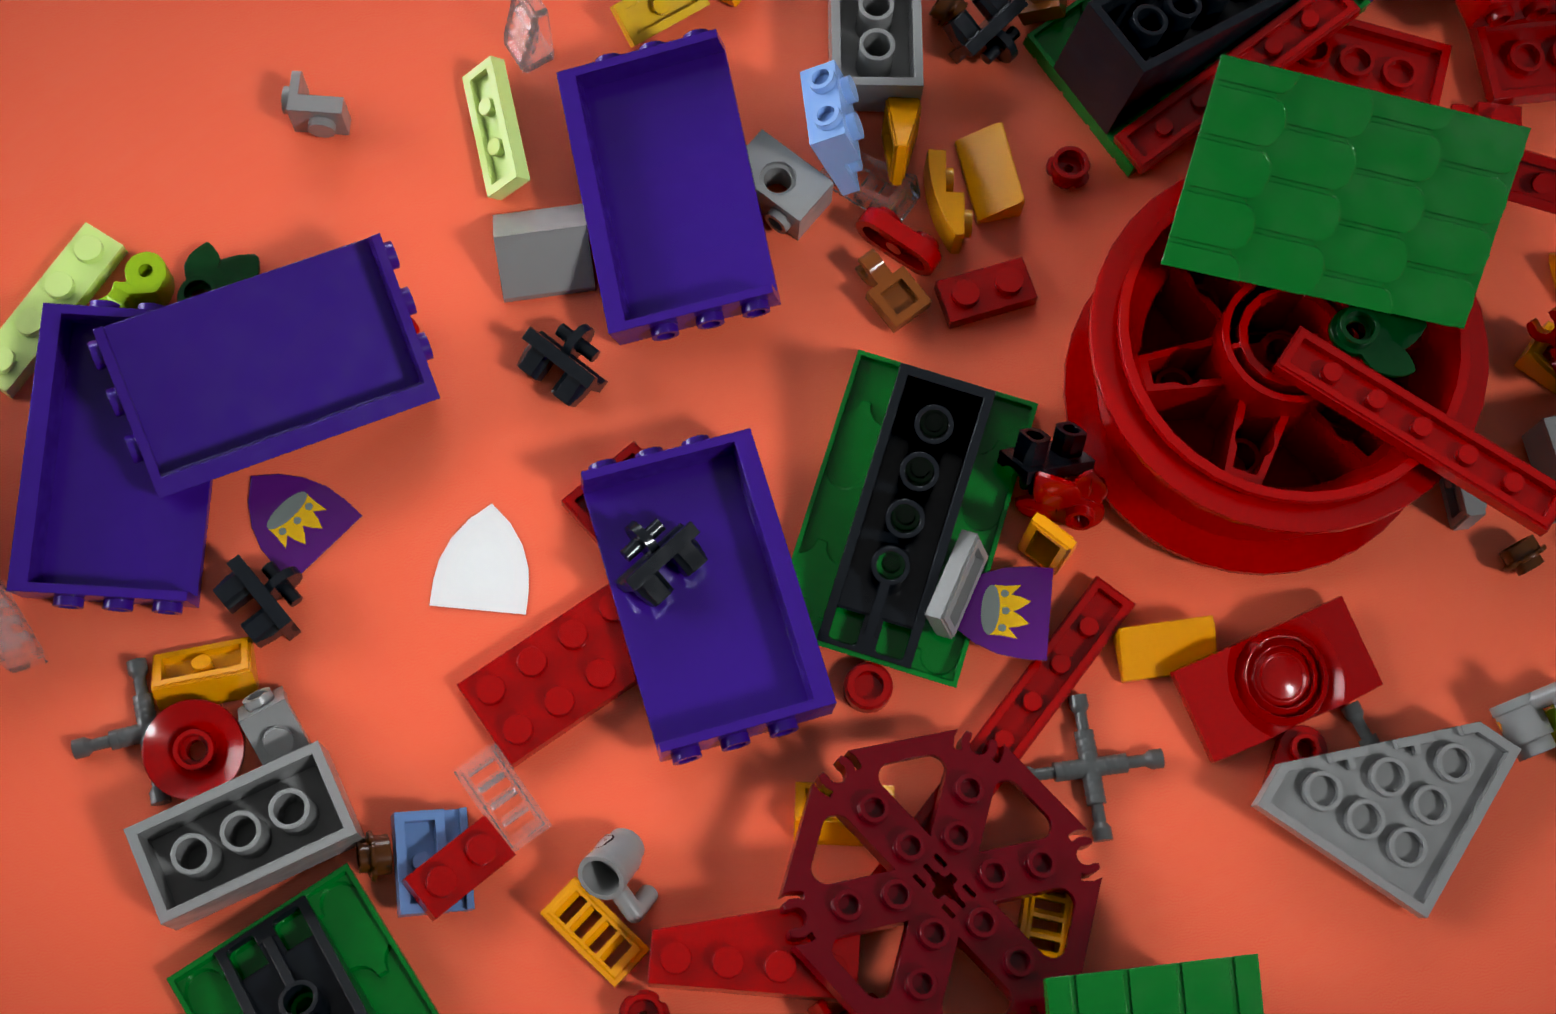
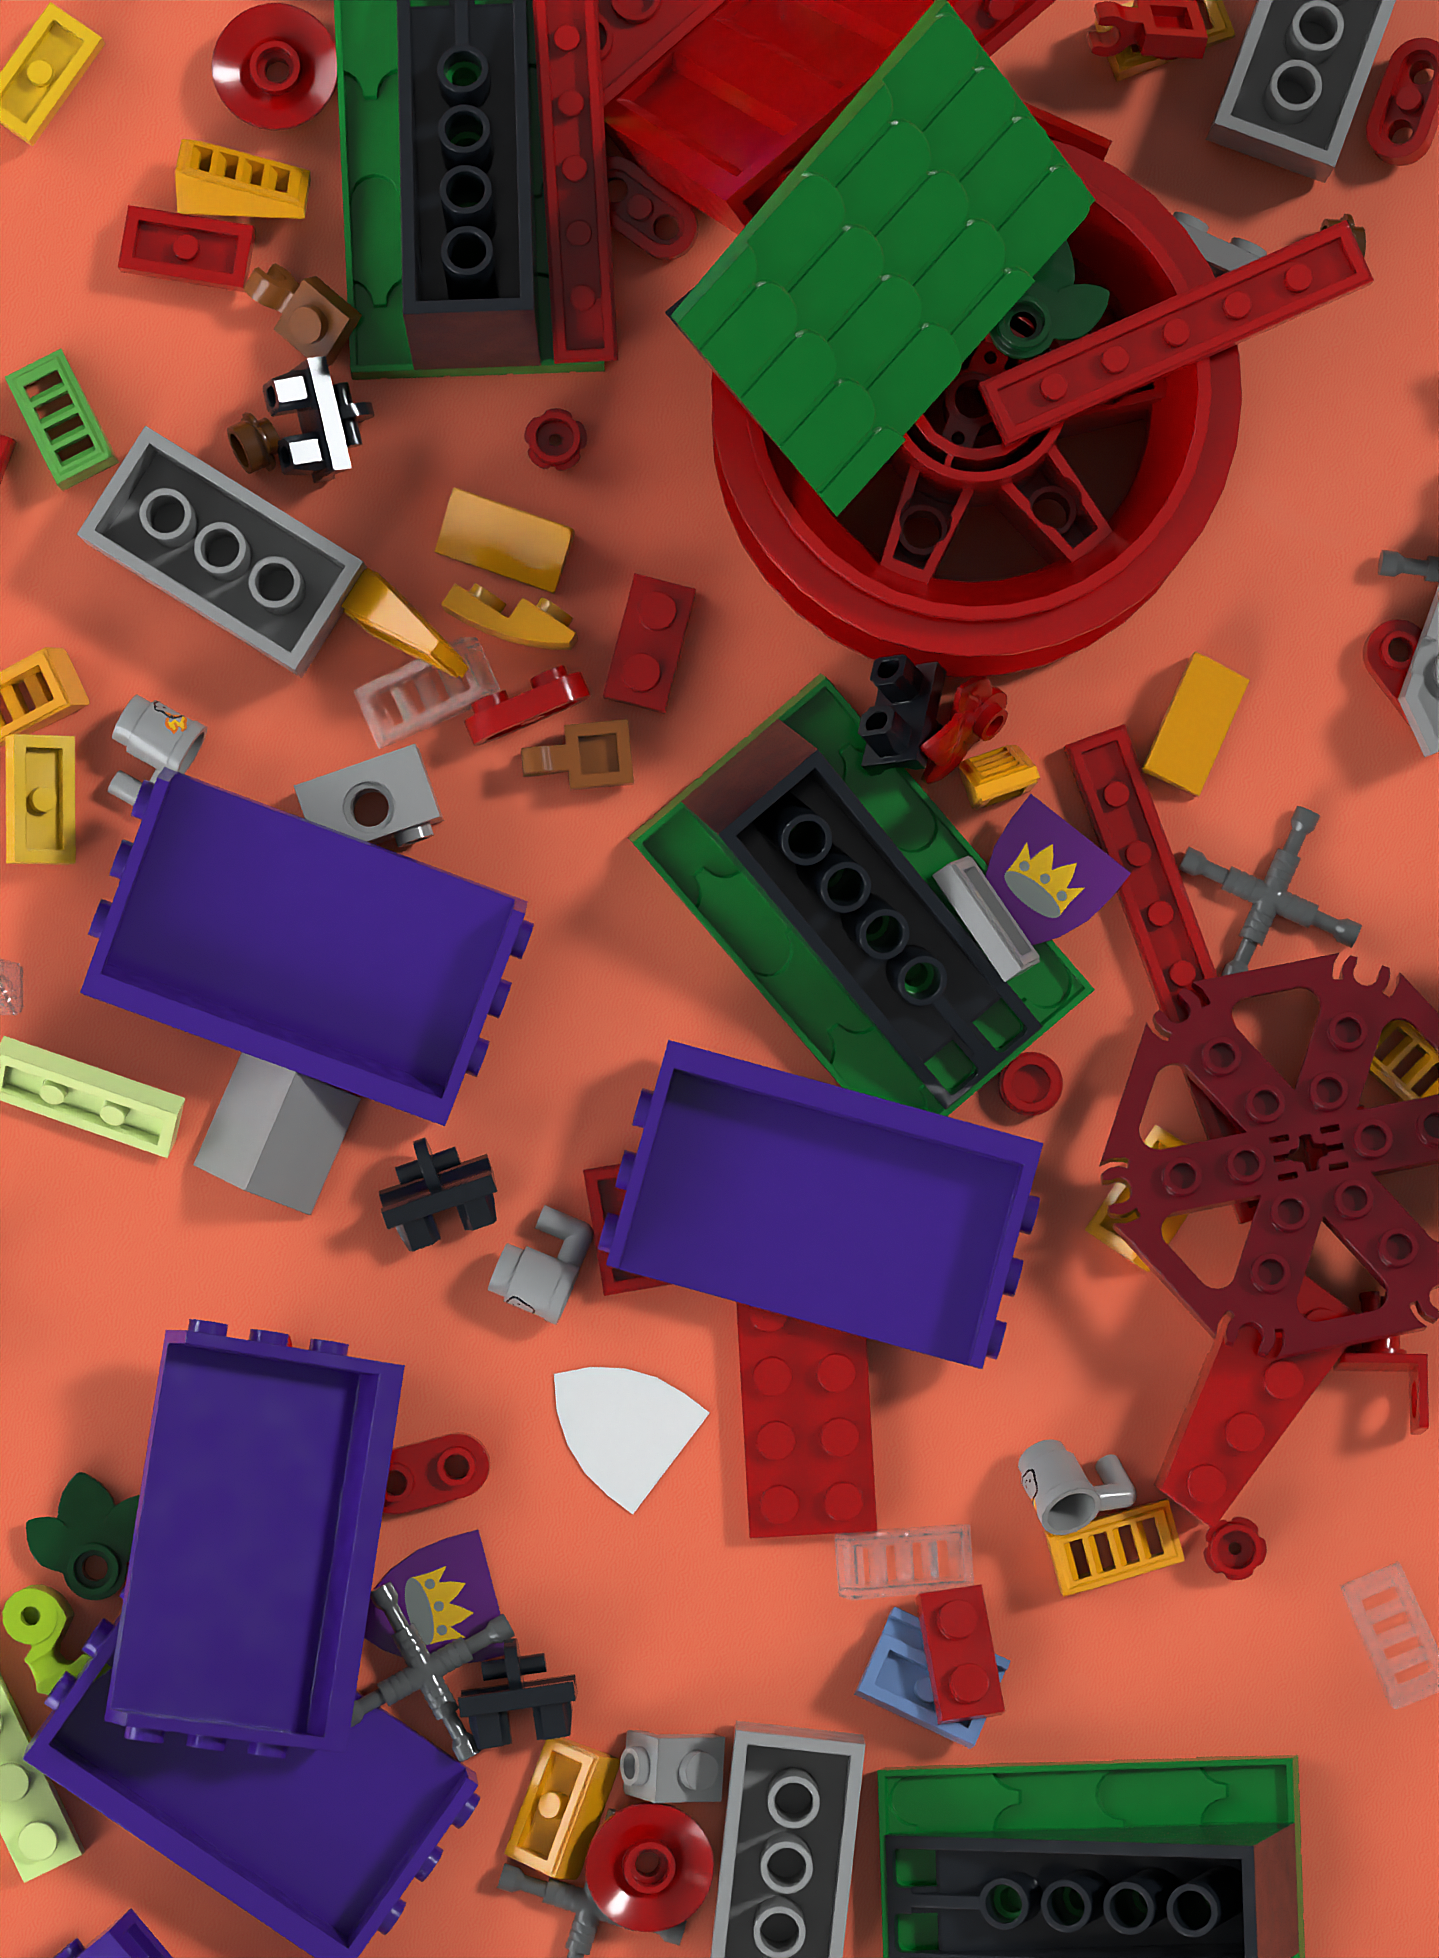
camera: 50 degrees left, 15 degrees up
reddish brown plate [356,831,392,882] -> none
black hips [614,519,708,607] -> none
light blue plate [800,60,864,196] -> none
red slope [1170,596,1383,763] -> none
none -> light grey piece [108,695,208,806]
none -> dark grey piece [351,1581,515,1762]
none -> red plate [383,1432,490,1514]
none -> light grey piece [488,1205,594,1325]

